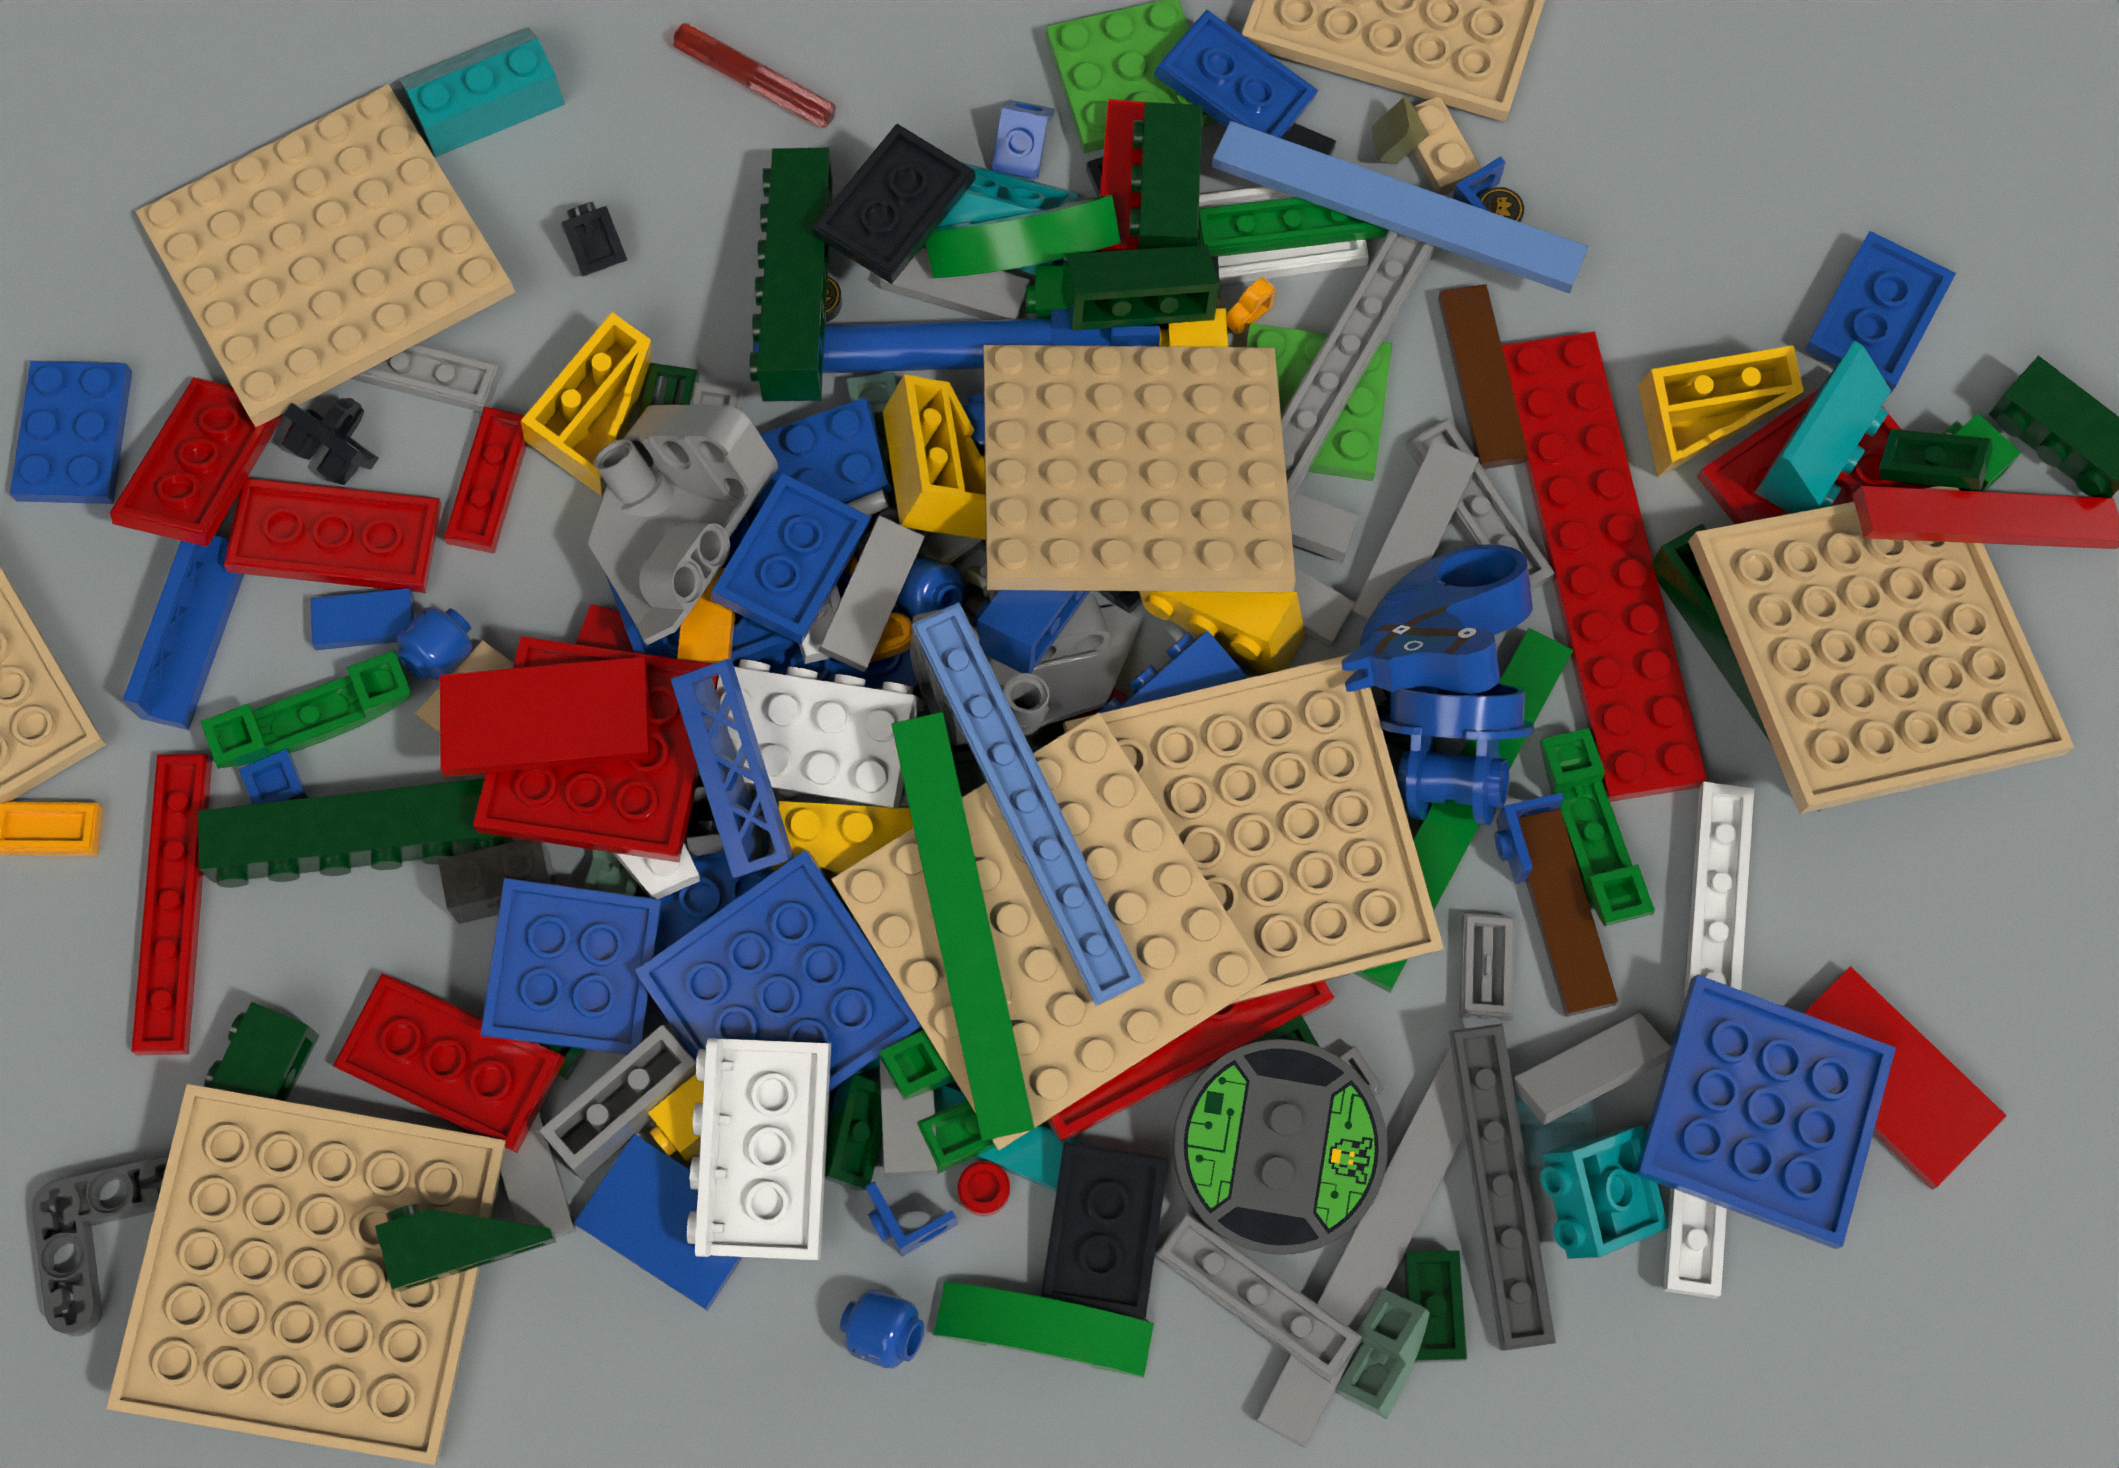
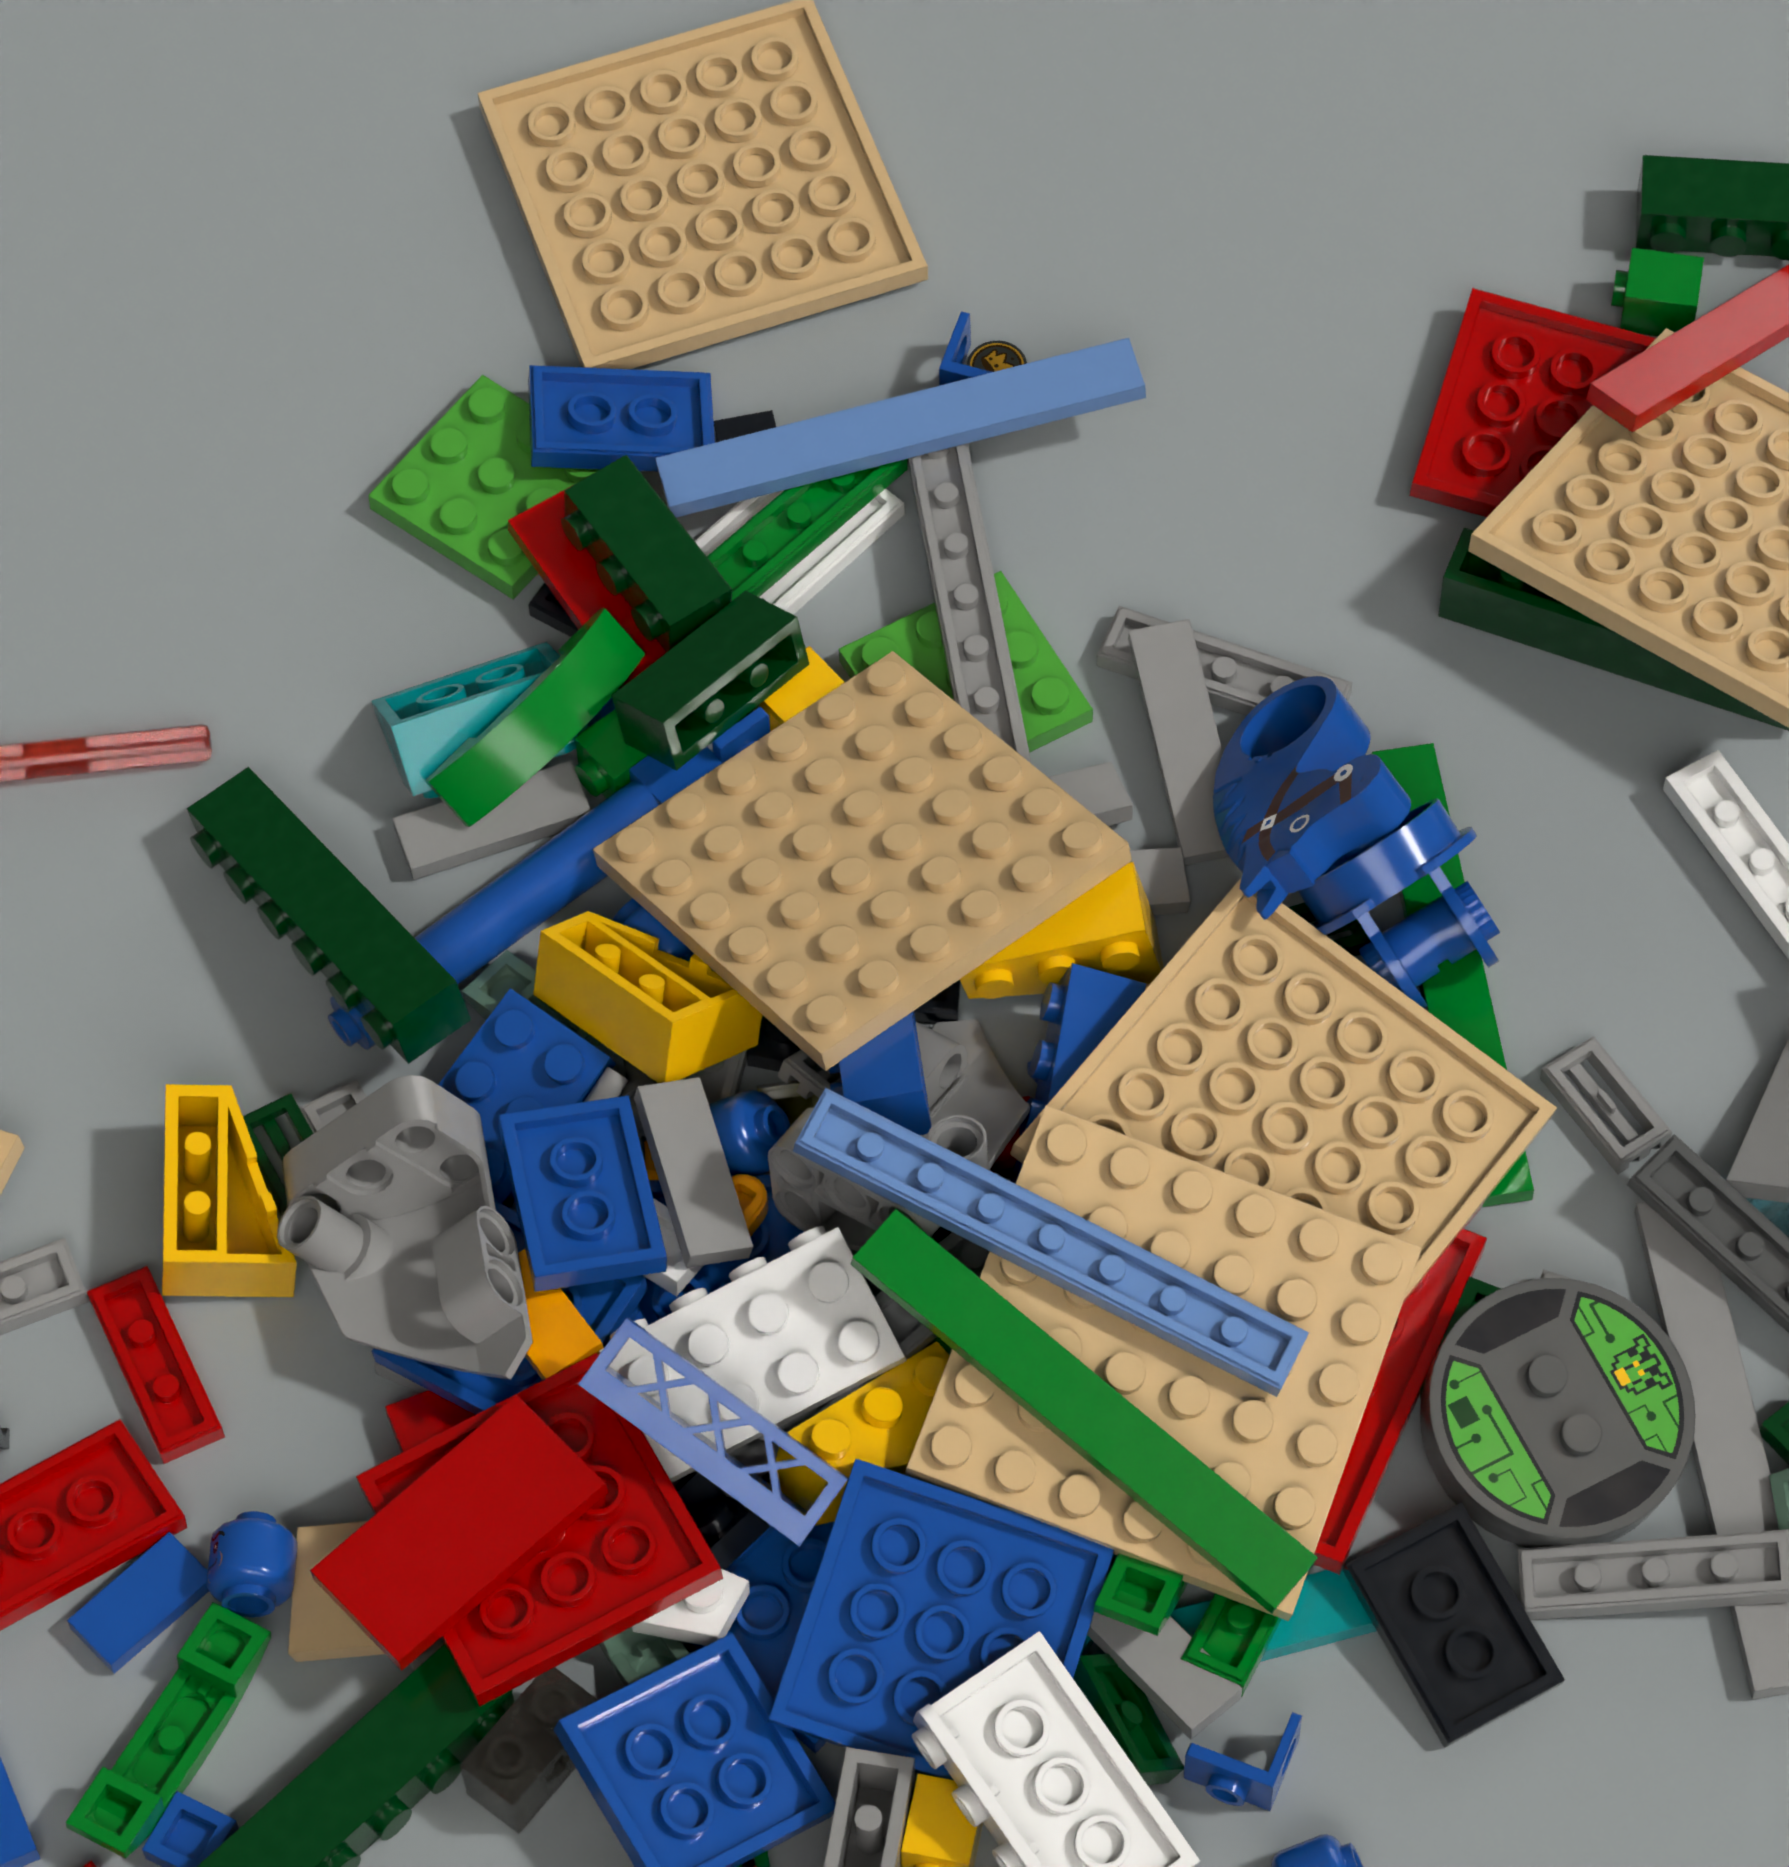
camera: 35 degrees left, 10 degrees down
black bracket [561,202,627,277] -> none
black tile [812,123,976,284] -> none
green slope [933,1282,1154,1378] -> none
red tile [957,1161,1010,1217] -> none
bracket [992,100,1055,179] -> none
light orange tile [1226,277,1276,334] -> none
olive slope [1371,97,1429,164] -> none
tan plate [1412,97,1481,195] -> none
reddish brown tile [1438,284,1528,469] -> none
blue bracket [1494,793,1564,884] -> none
red plate [1502,331,1708,802] -> none
reddish brown tile [1518,809,1618,1017] -> none
green slope [1540,728,1655,927] -> none
yellow wedge [1637,345,1804,477] -> none
teal slope [1755,340,1891,514] -> none
blue plate [1804,231,1956,394] -> none
dark green plate [1879,429,1993,490] -> none

